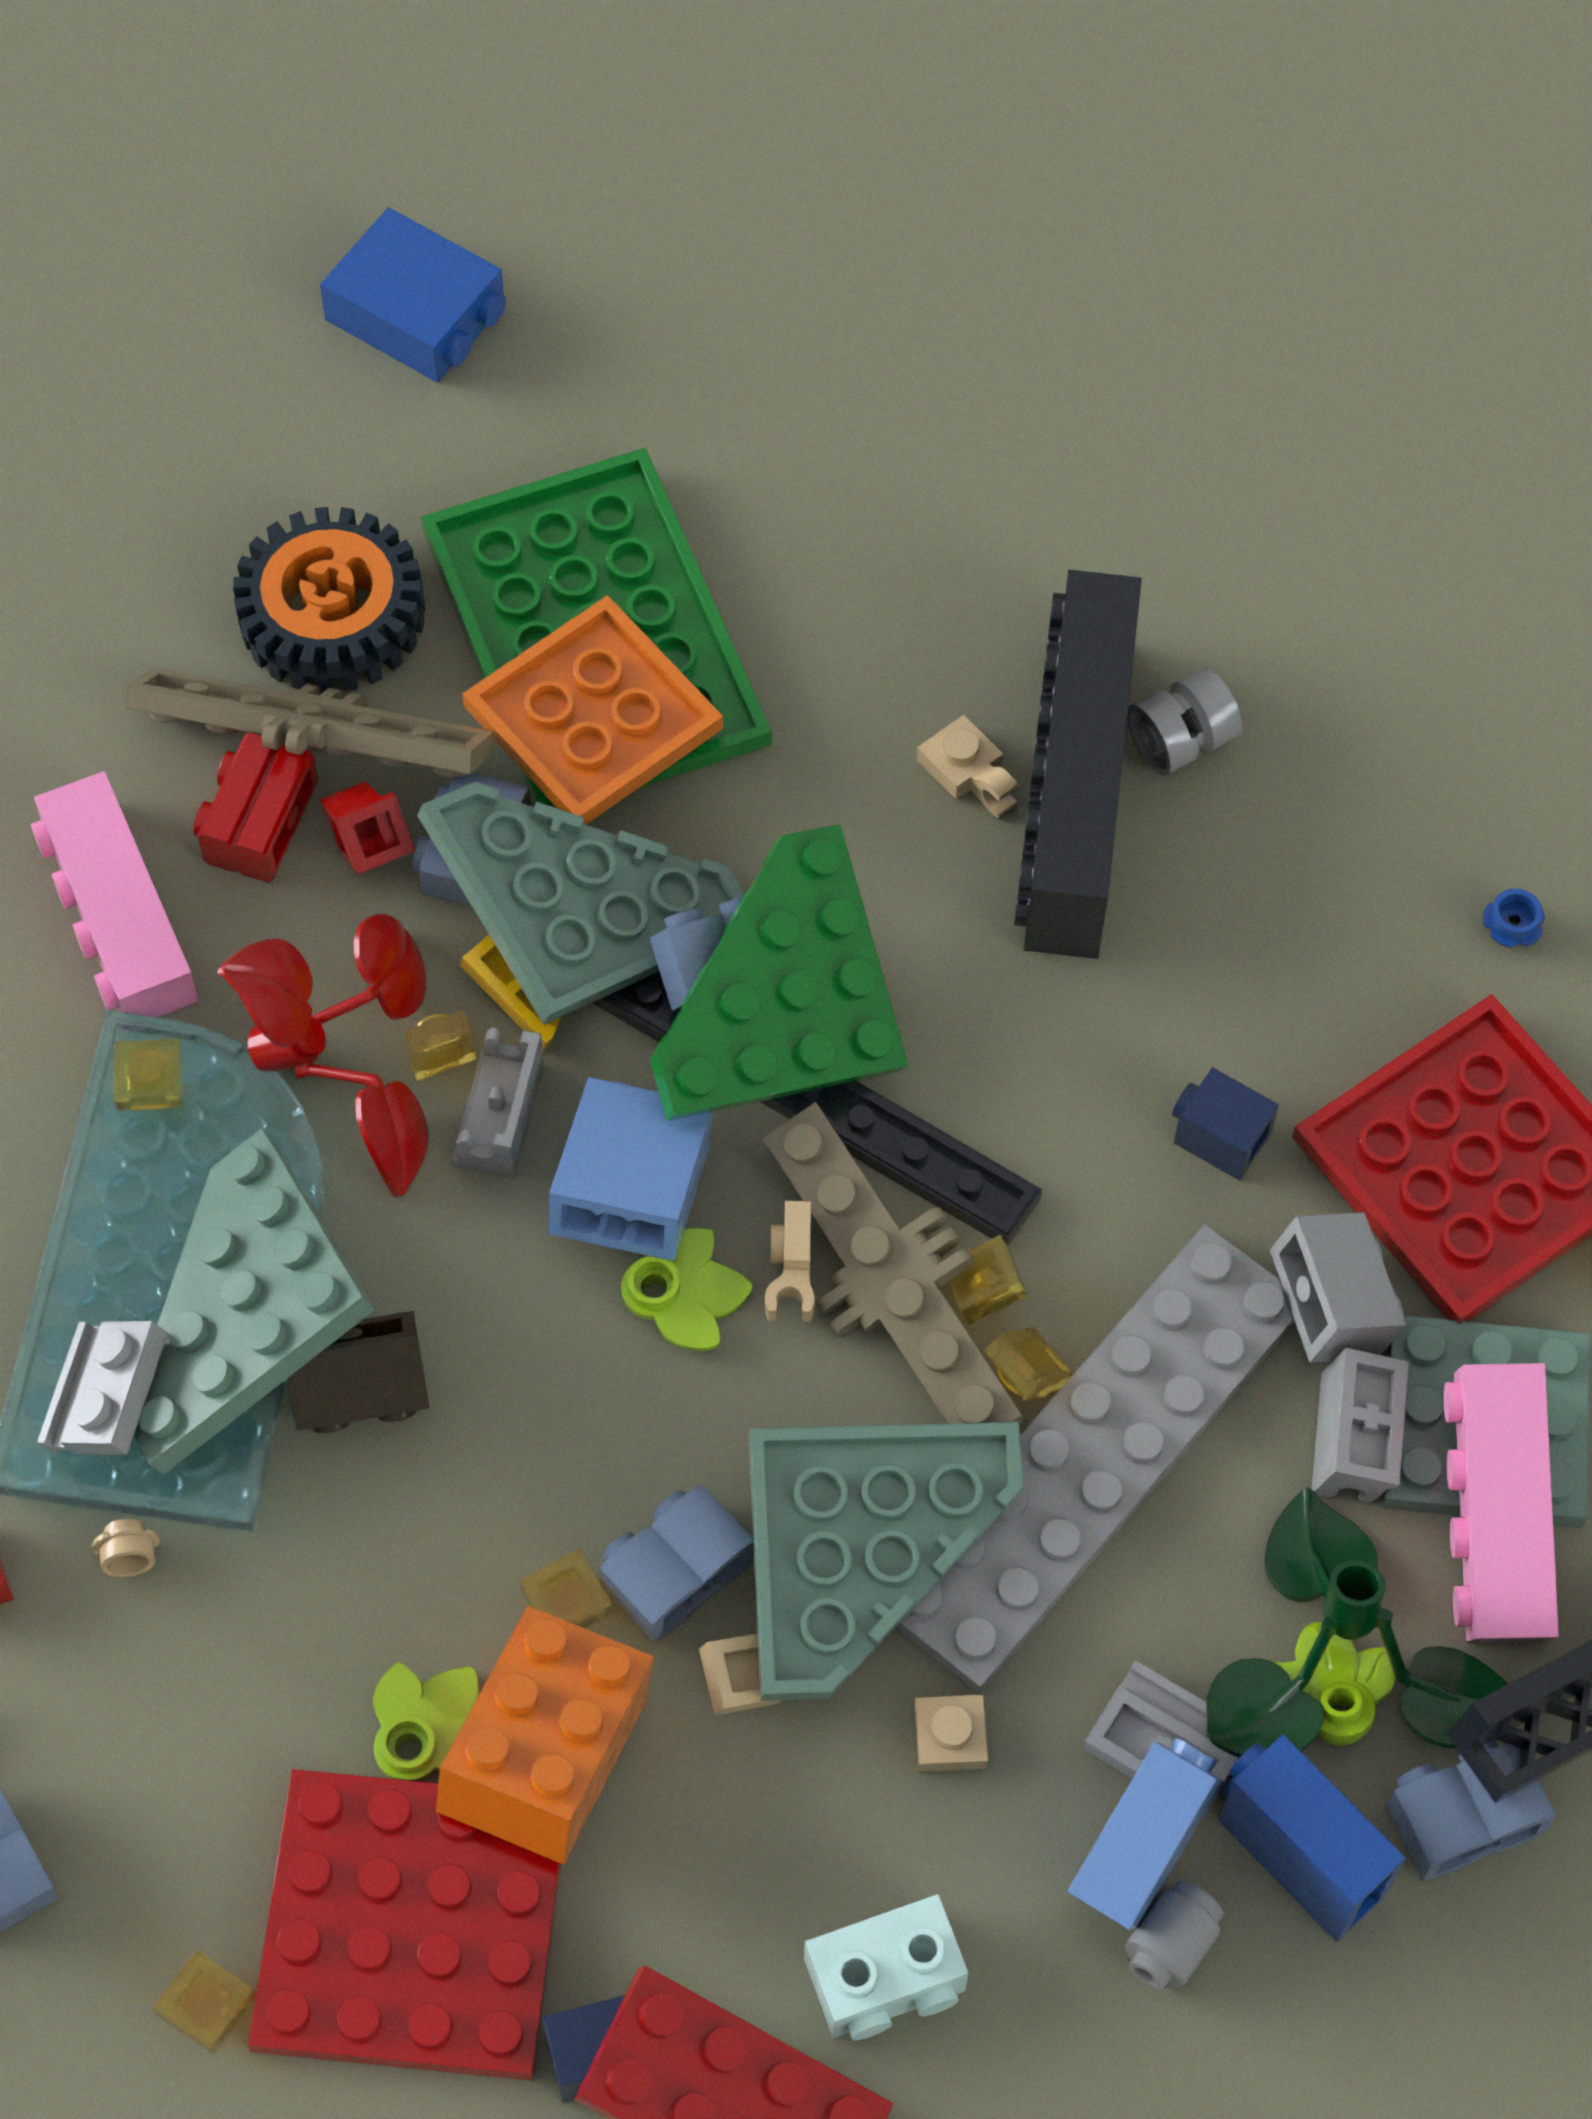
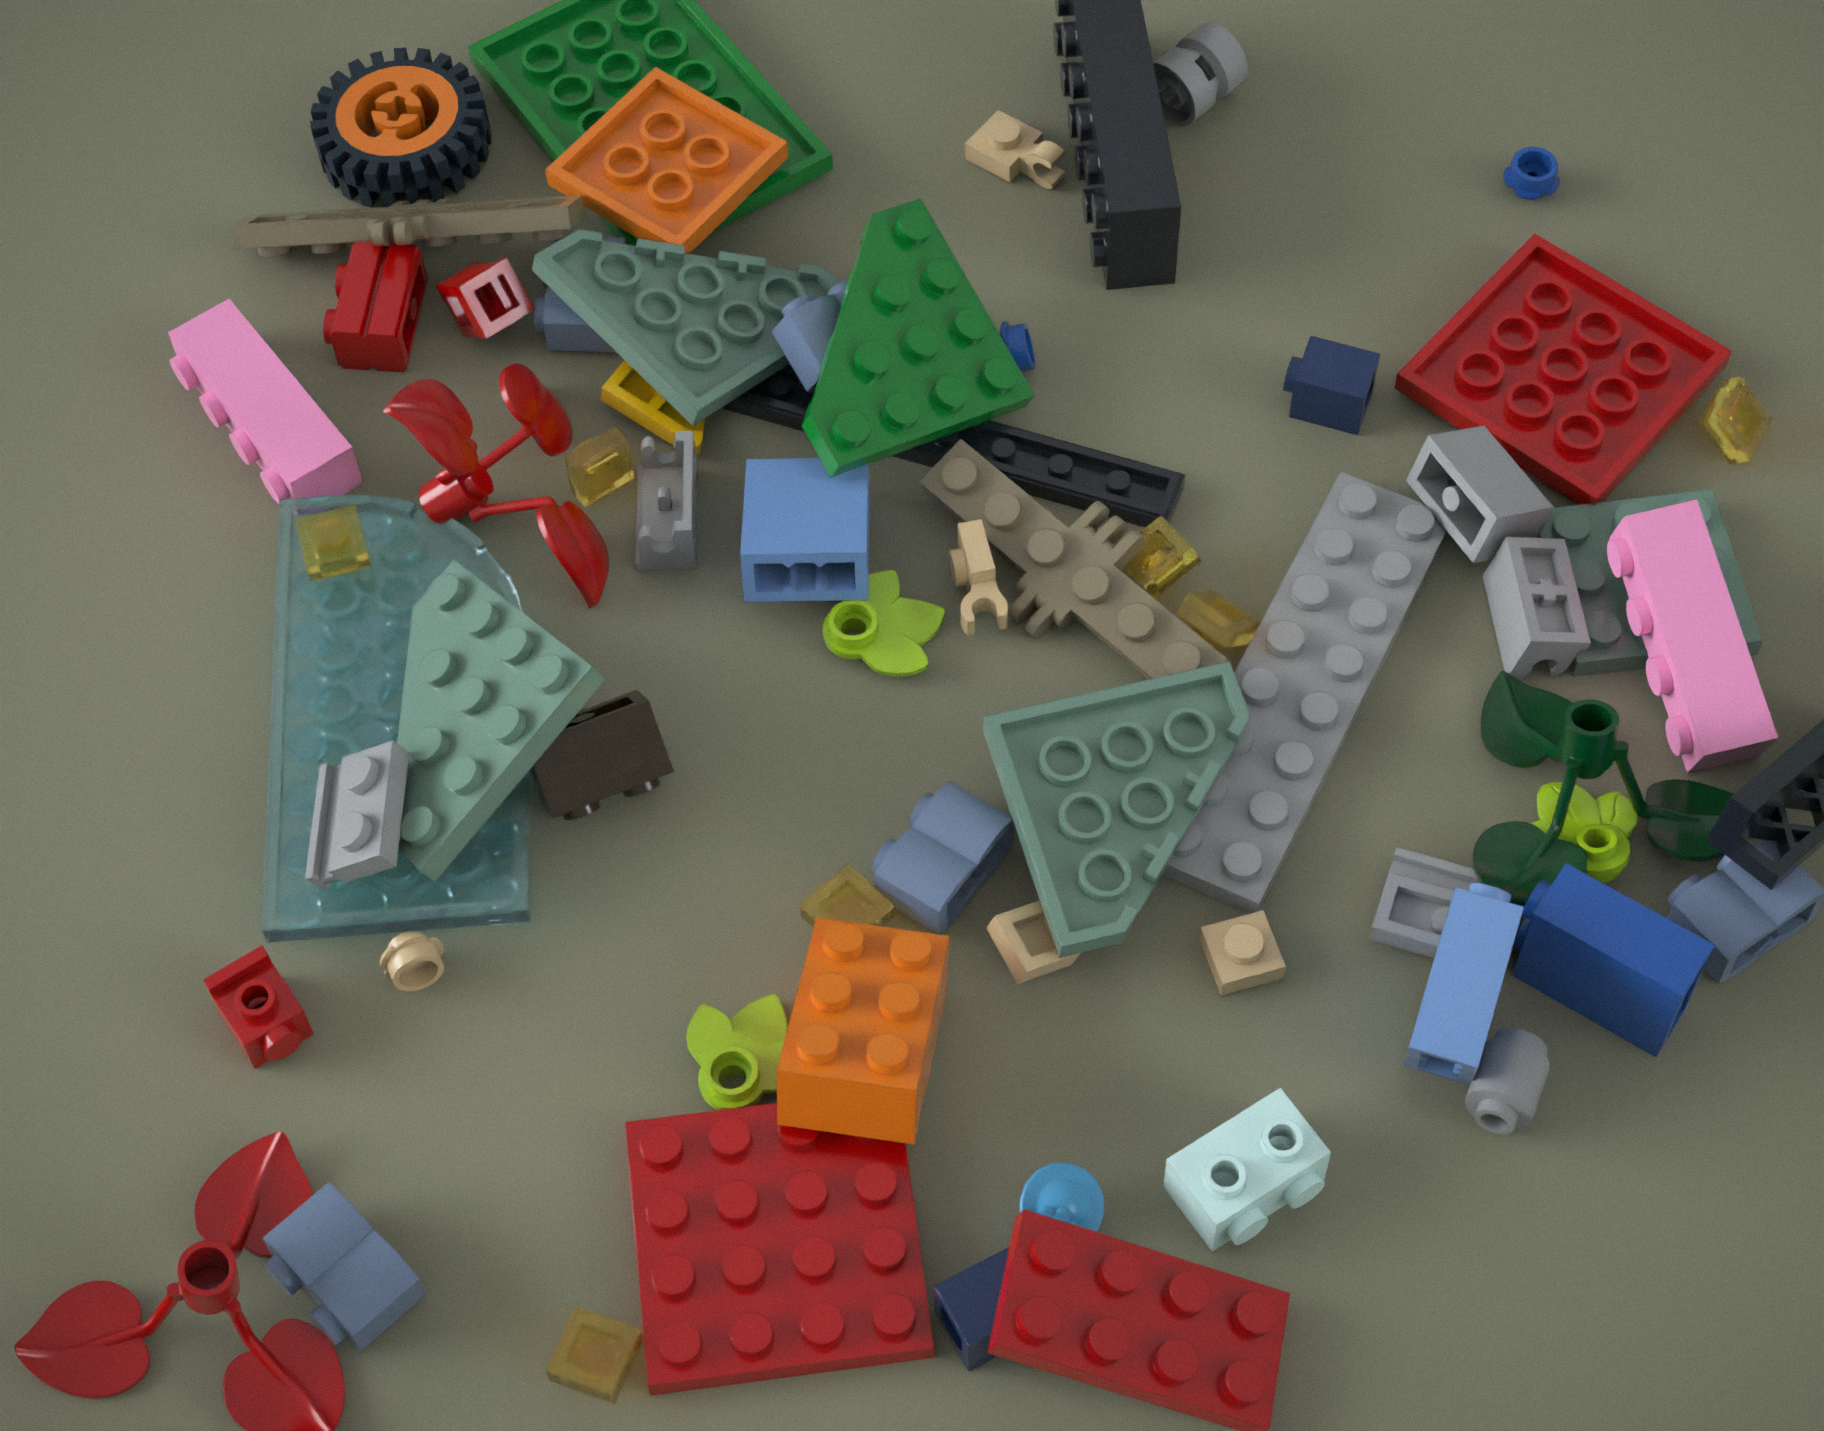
camera: 10 degrees left, 5 degrees down
none -> blue plate [1000,321,1035,372]
none -> dark azure hat [1019,1162,1104,1232]

